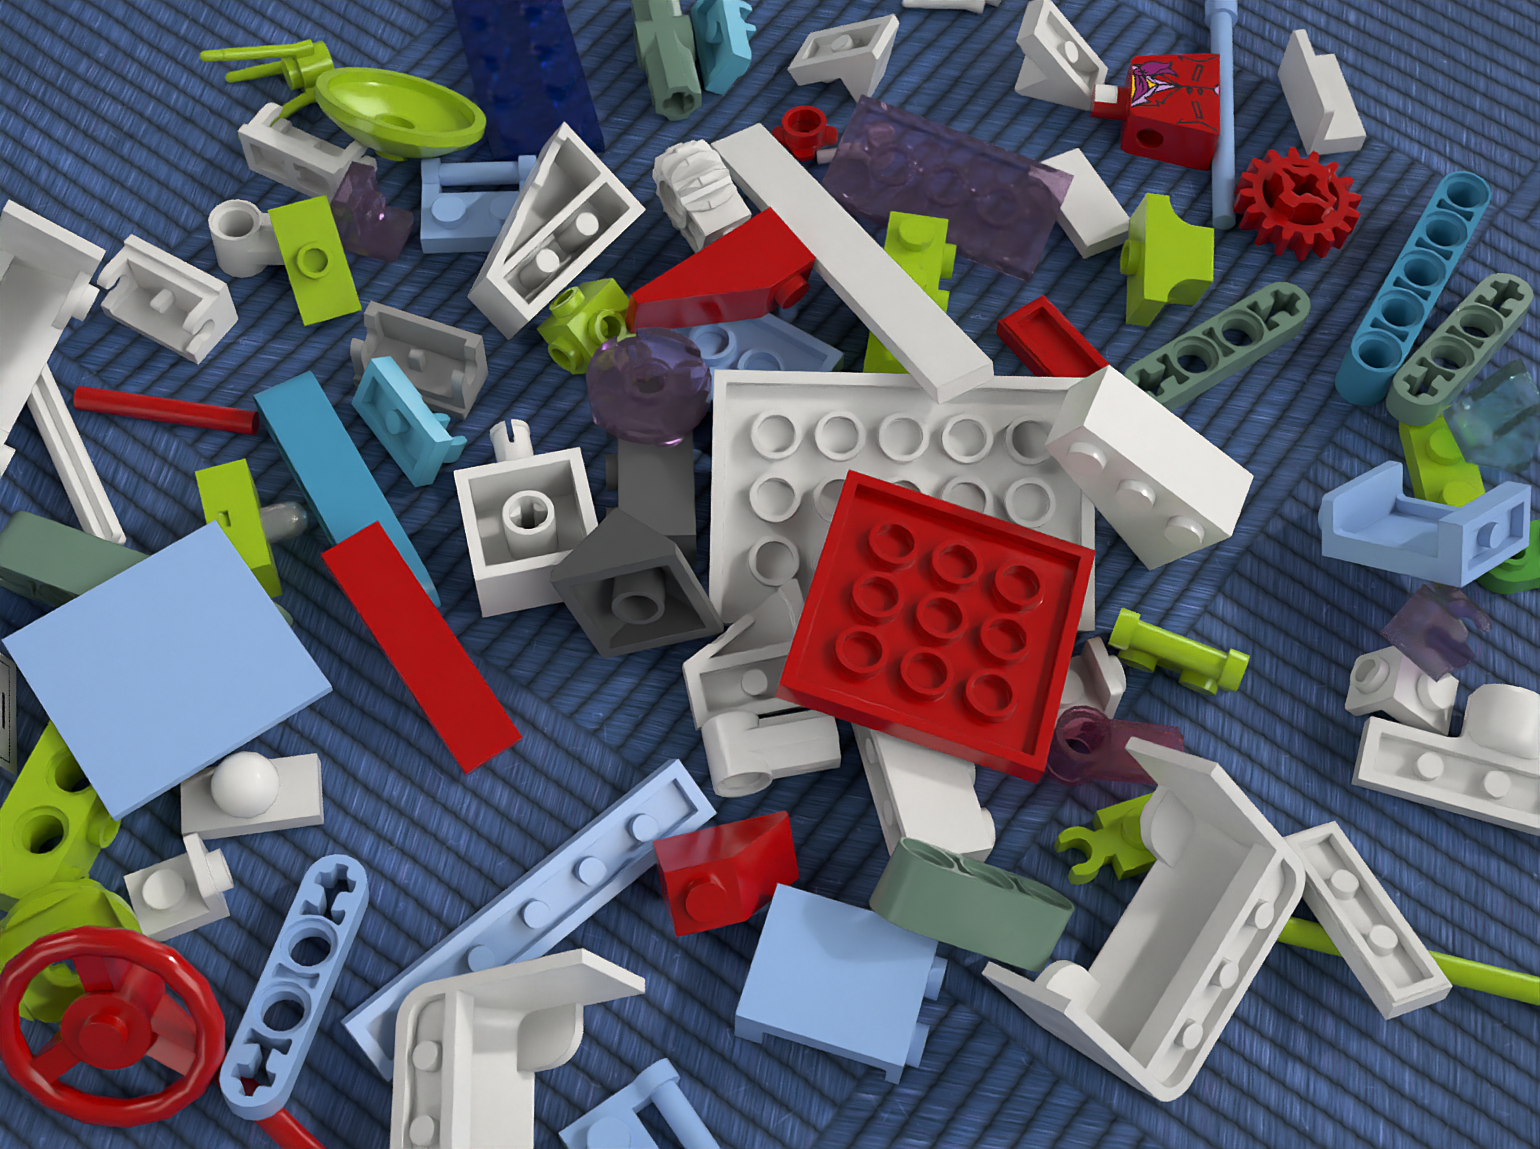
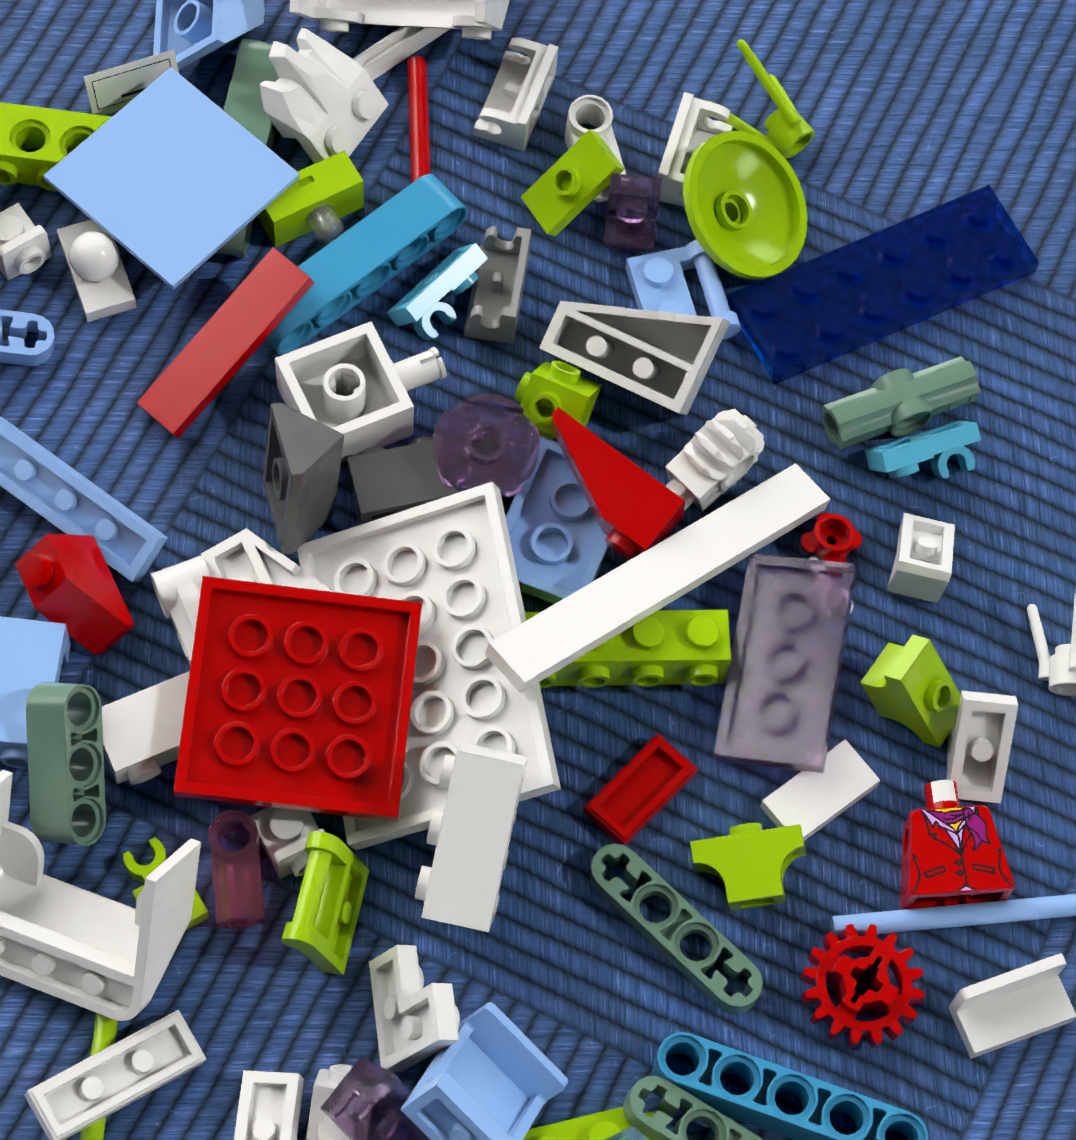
camera: 75 degrees right, 5 degrees up
none -> white plate [259,28,389,164]
none -> white plate [369,945,460,1072]
none -> lime brick [860,635,961,748]

